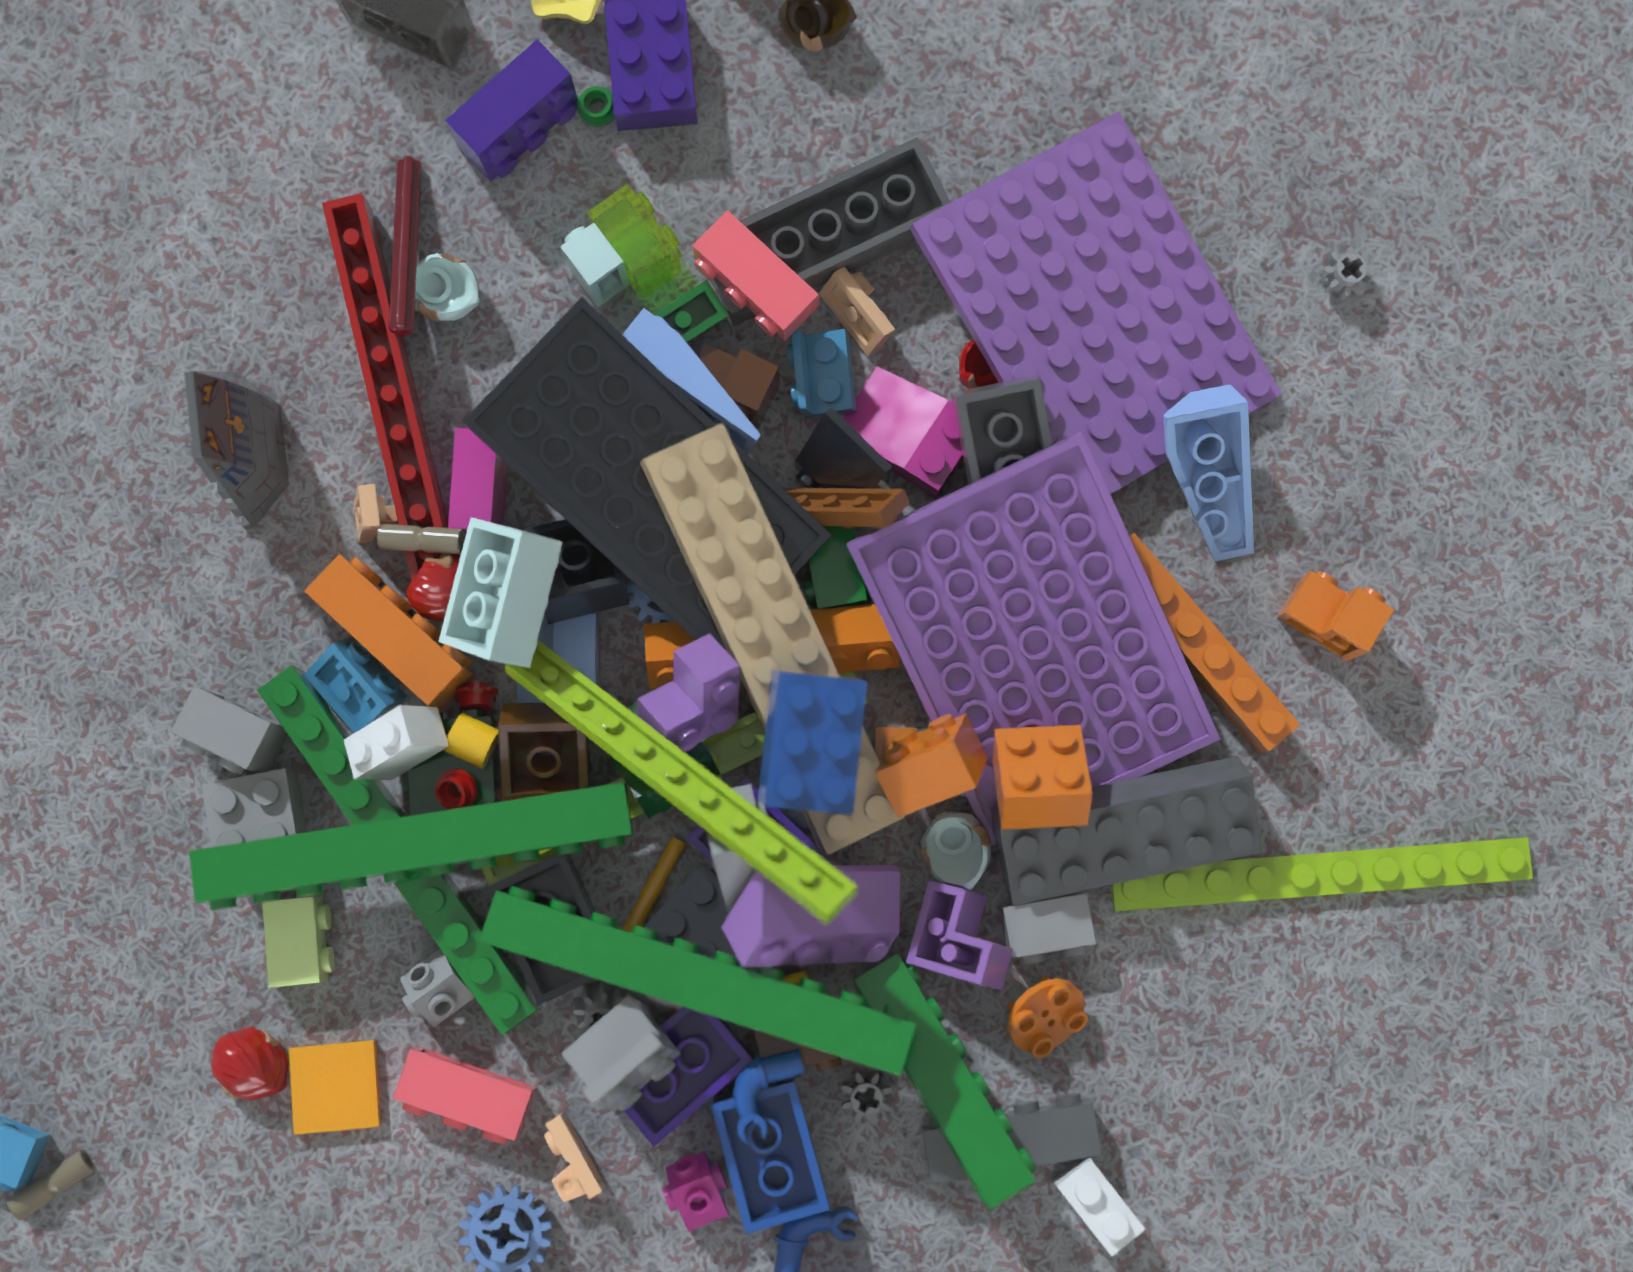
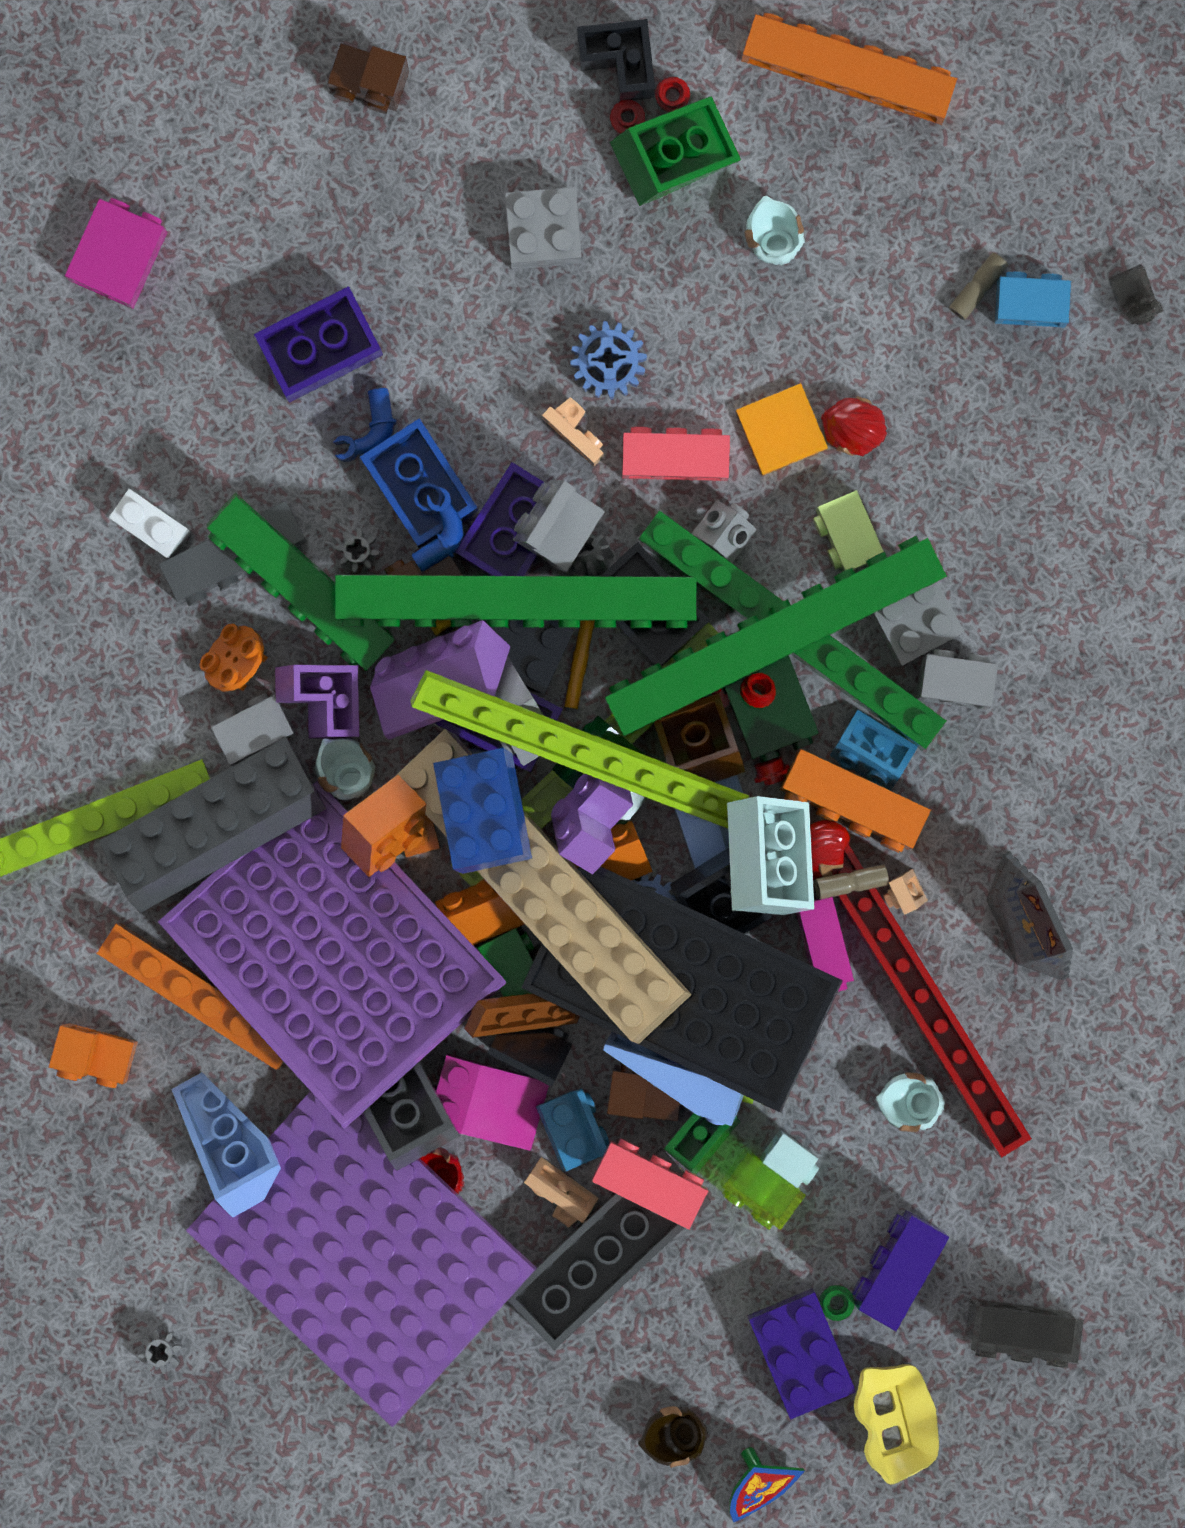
camera: 160 degrees right, 5 degrees up
white brick [344,705,449,780] -> none
dark red axle [389,156,421,337] -> none
yellow brick [444,713,499,770] -> none
dark pink brick [662,1151,728,1232] -> none
orange brick [992,725,1092,830] -> none

